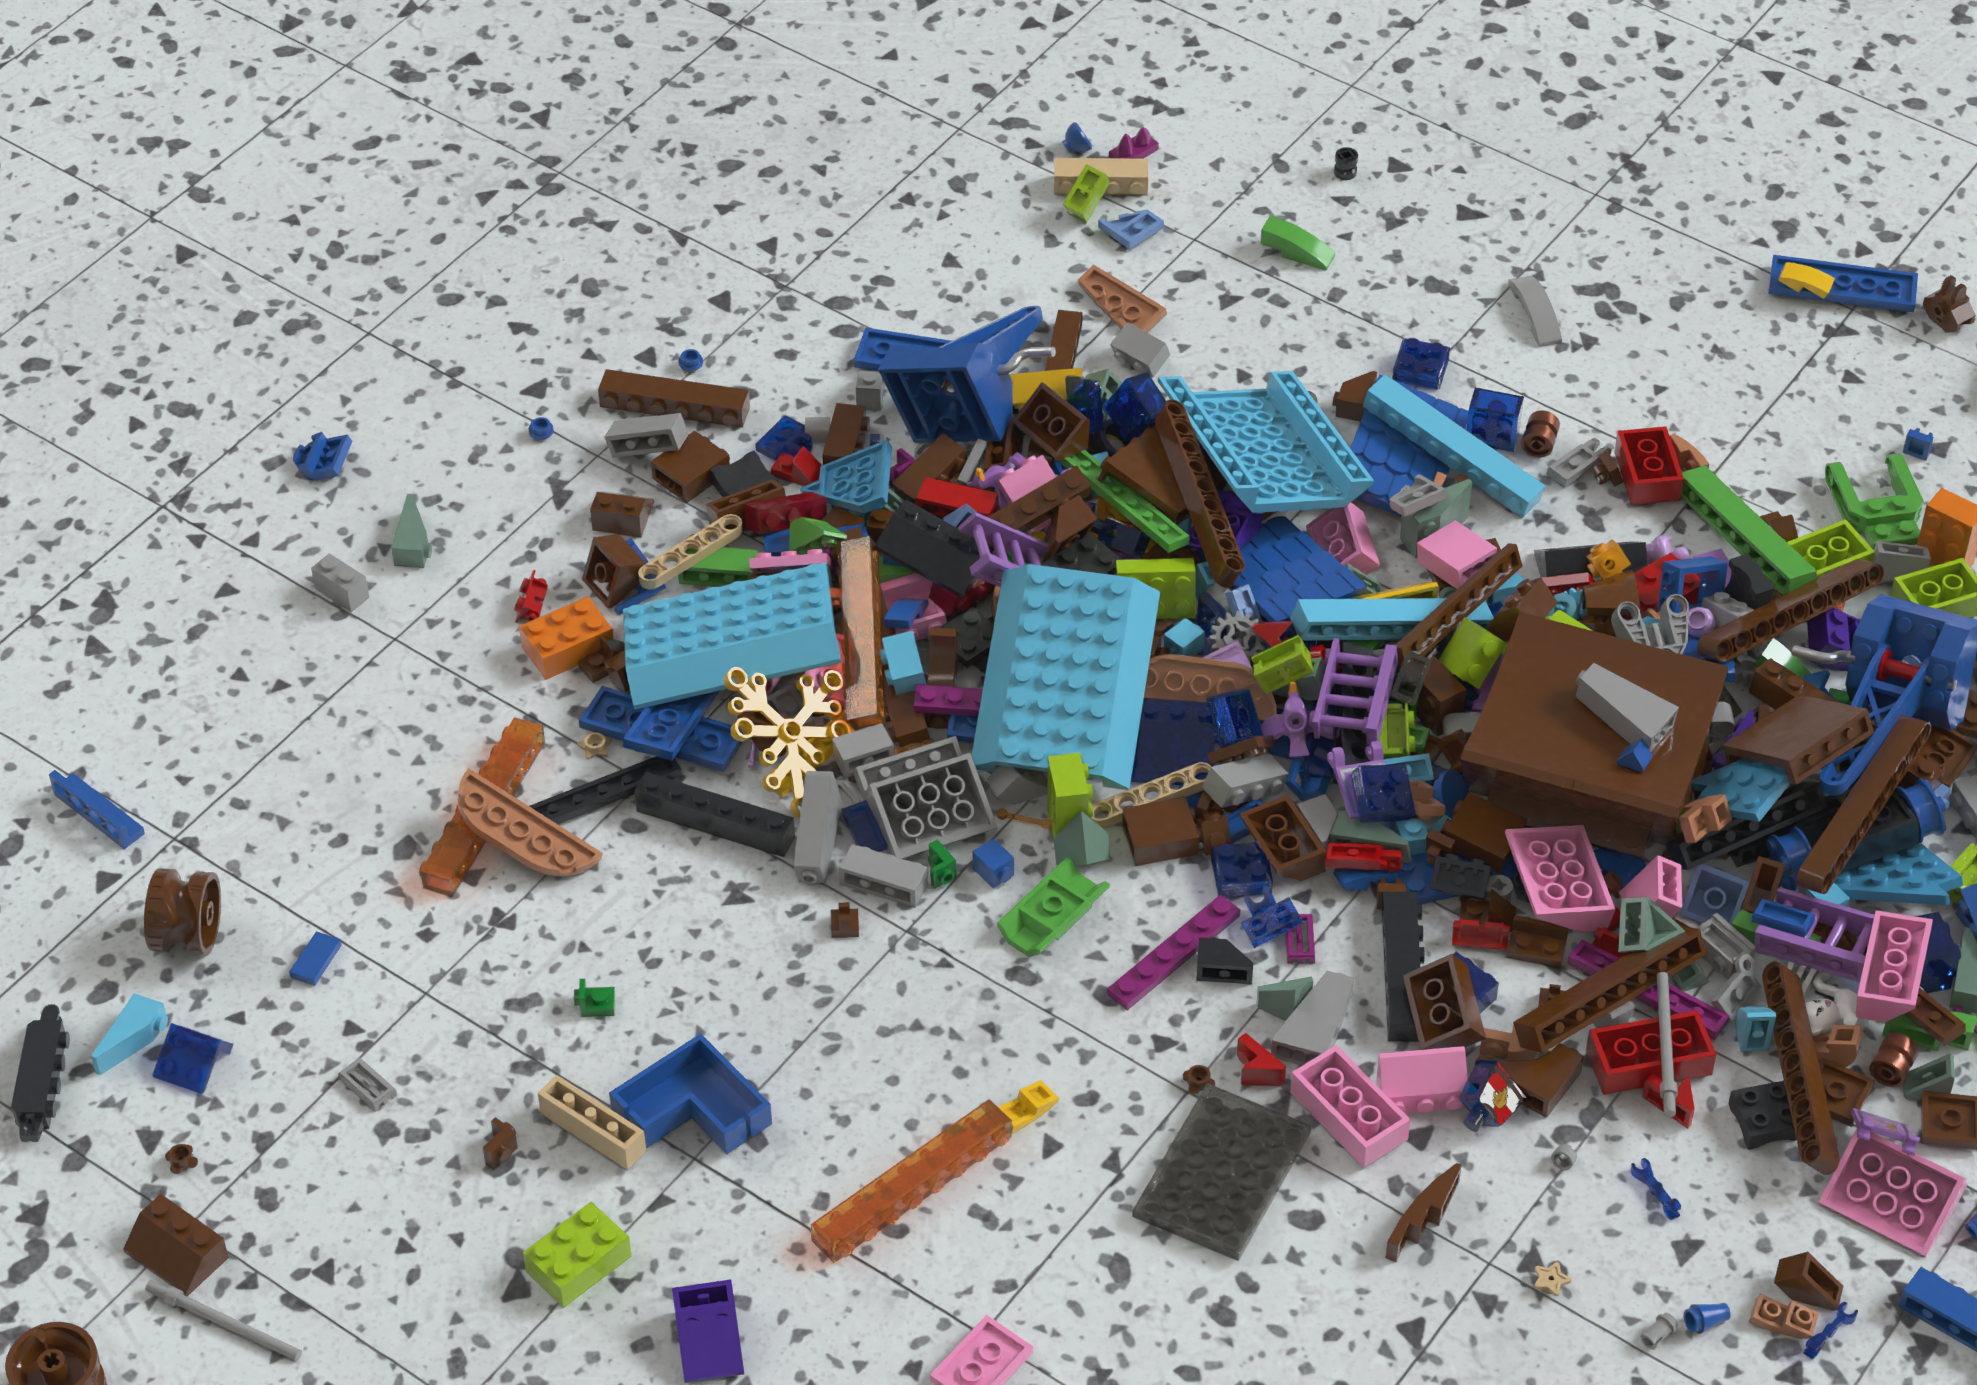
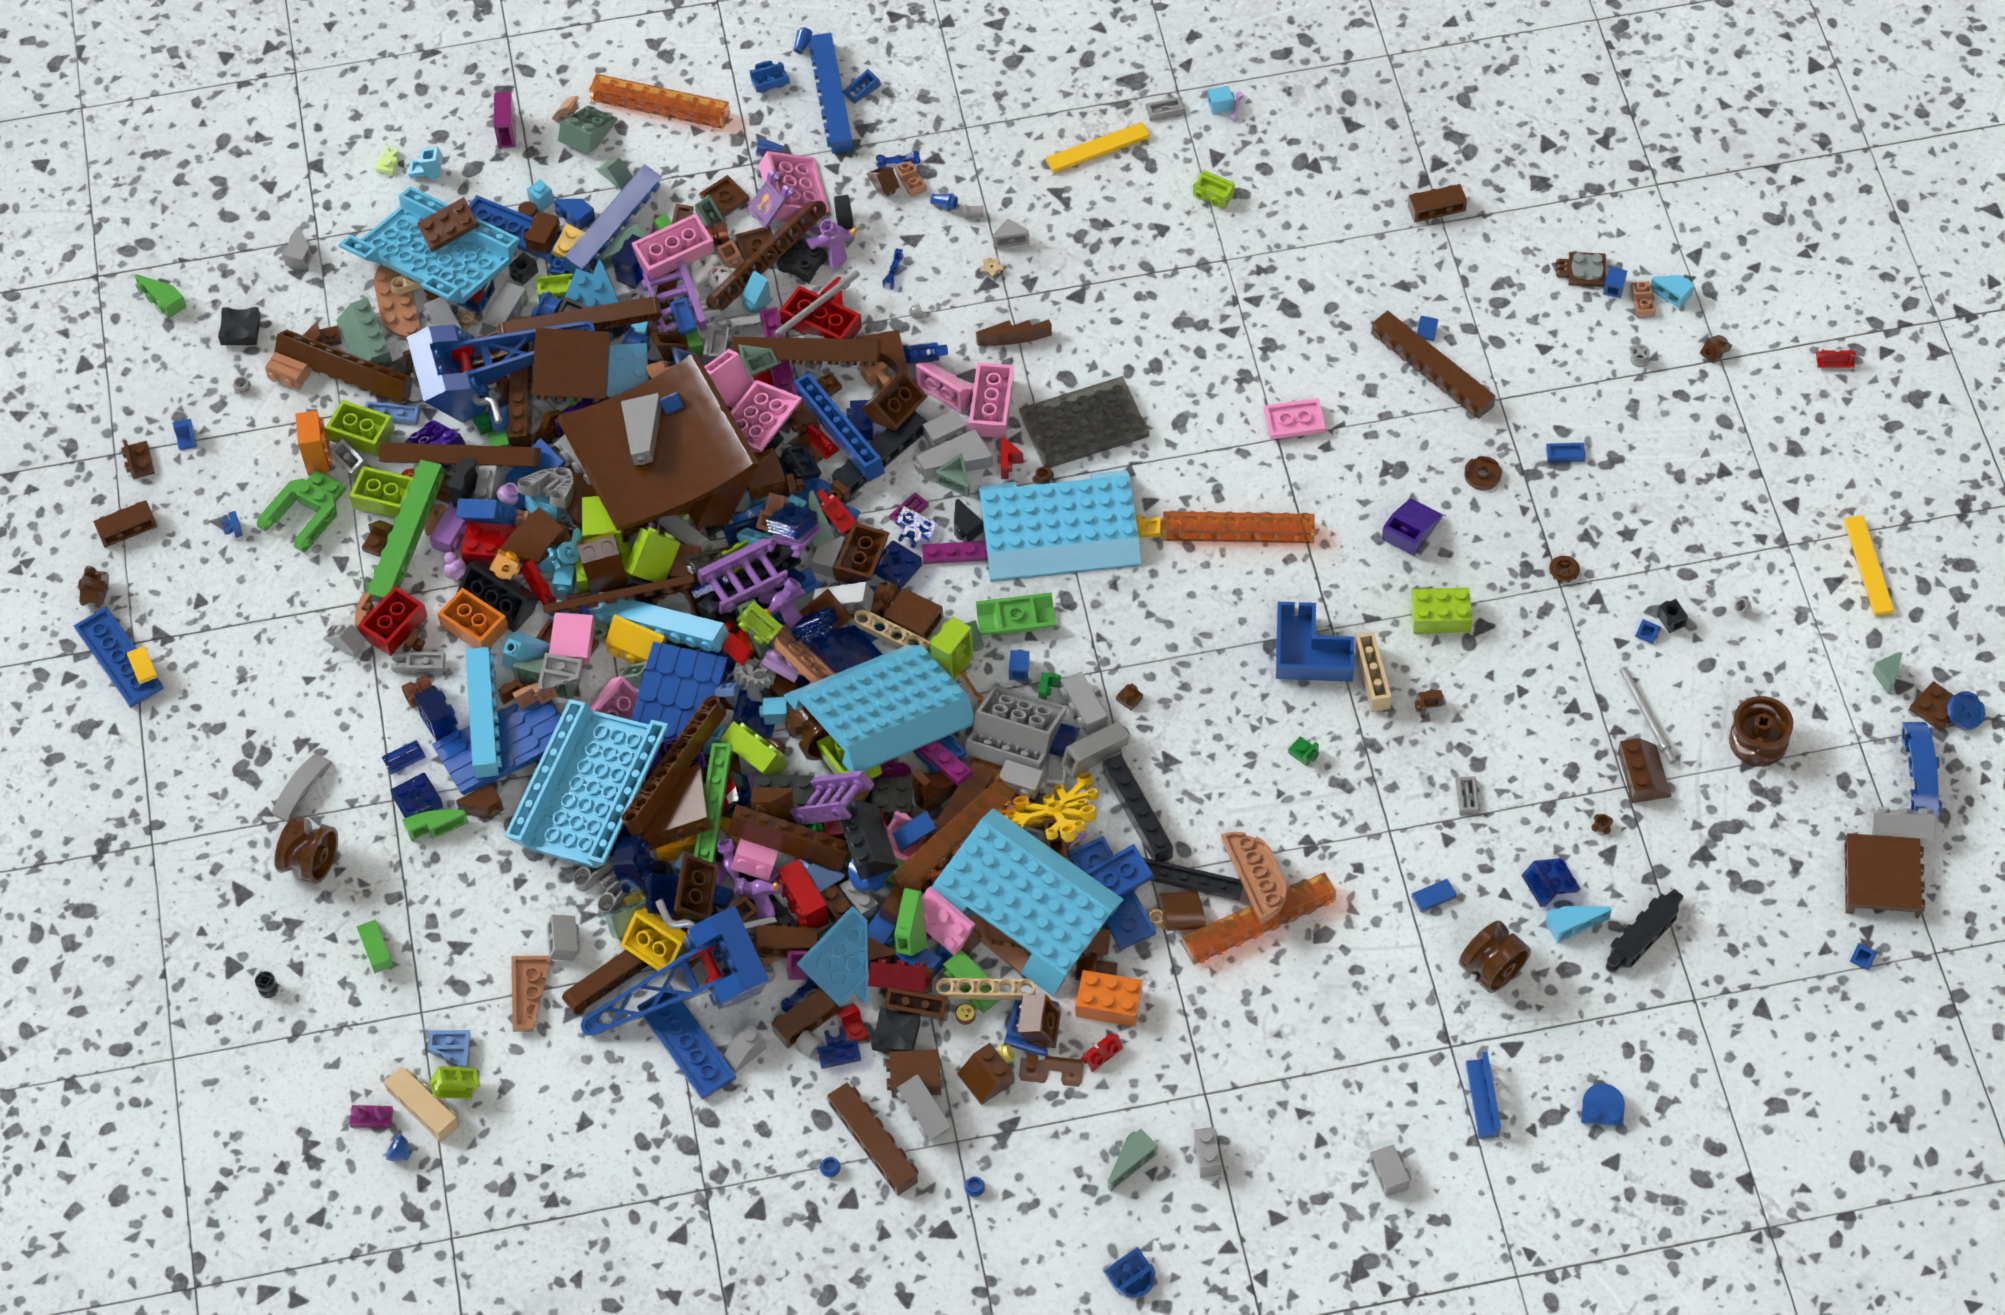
camera: 135 degrees left, 10 degrees up
medium azure brick [880,630,927,695] -> none
reddish brown bracket [1437,729,1468,775] -> none
none -> reddish brown piece [274,816,338,884]
none -> light grey slope [323,624,366,654]
none -> clear blue tile [382,740,426,774]
none -> bright green slope [402,809,468,841]
none -> orange brick [437,588,509,648]
none -> medium azure slope [502,631,550,670]
none -> blue brick [793,373,885,482]
none -> medium lavender animal [806,219,857,269]
none -> black tyre [834,194,853,229]
none -> light grey brick [923,409,966,448]
none -> medium azure slope [978,470,1141,581]
none -> light grey slope [993,219,1029,249]
none -> light yellow plate [997,1044,1015,1064]
none -> reddish brown piece [1019,1054,1084,1087]
none -> reddish brown slope [1158,891,1206,931]
none -> light grey brick [1369,1144,1411,1197]

